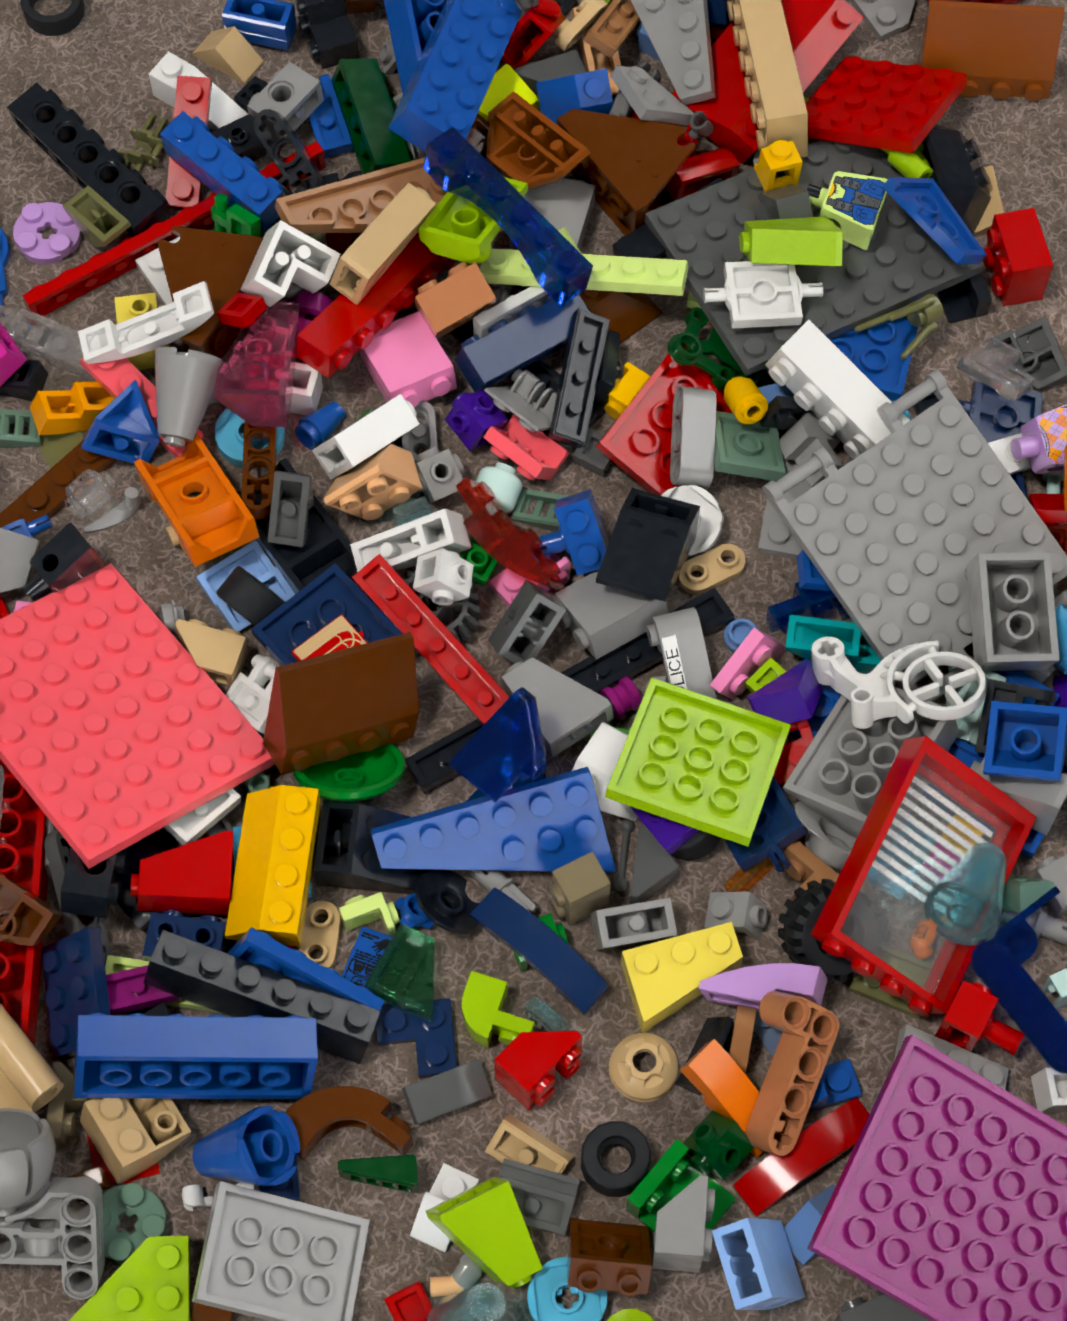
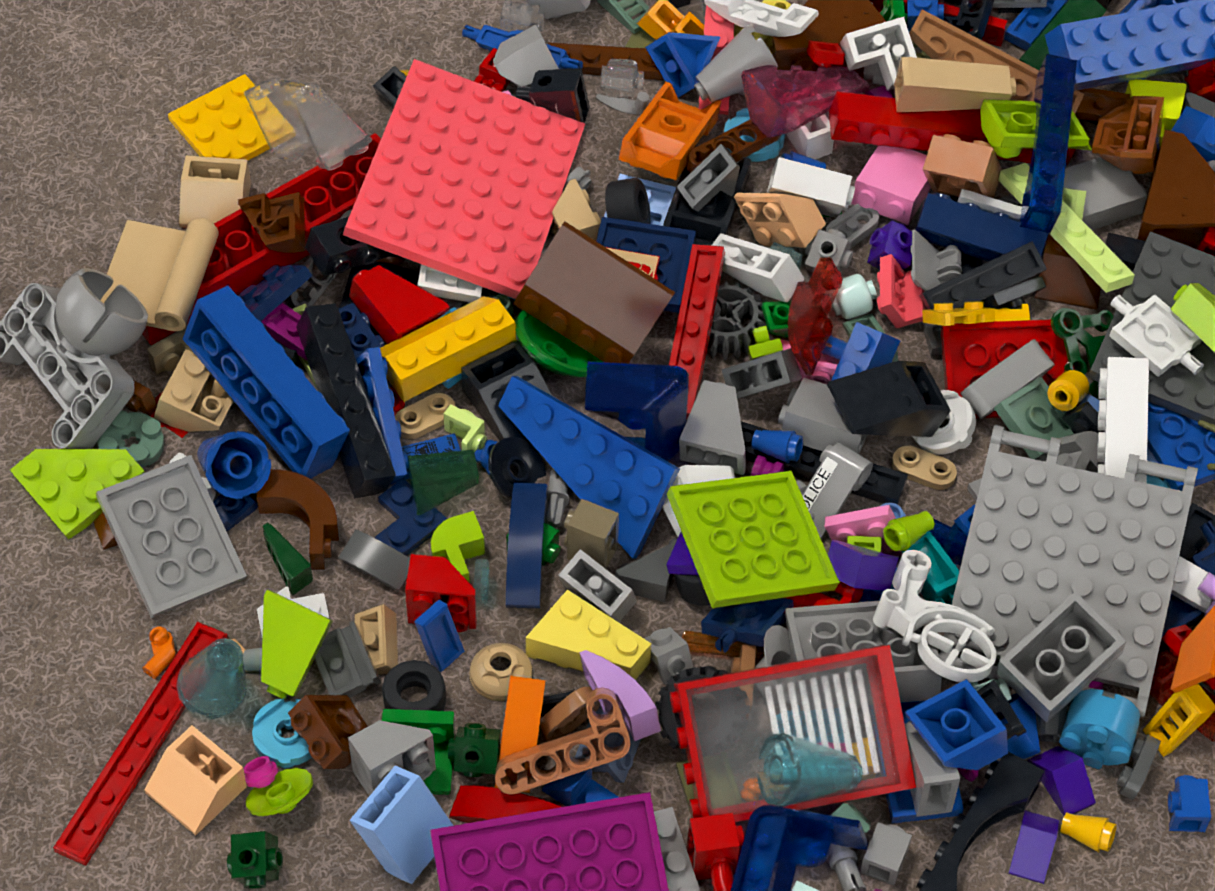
camera: 50 degrees right, 10 degrees down
white brick [413,548,474,606] -> none
none -> blue tile [414,600,464,673]
none -> lime tile [747,326,783,360]
none -> blue cone [752,430,803,463]
none -> lime cone [883,511,935,551]
none -> yellow wing [922,301,995,326]

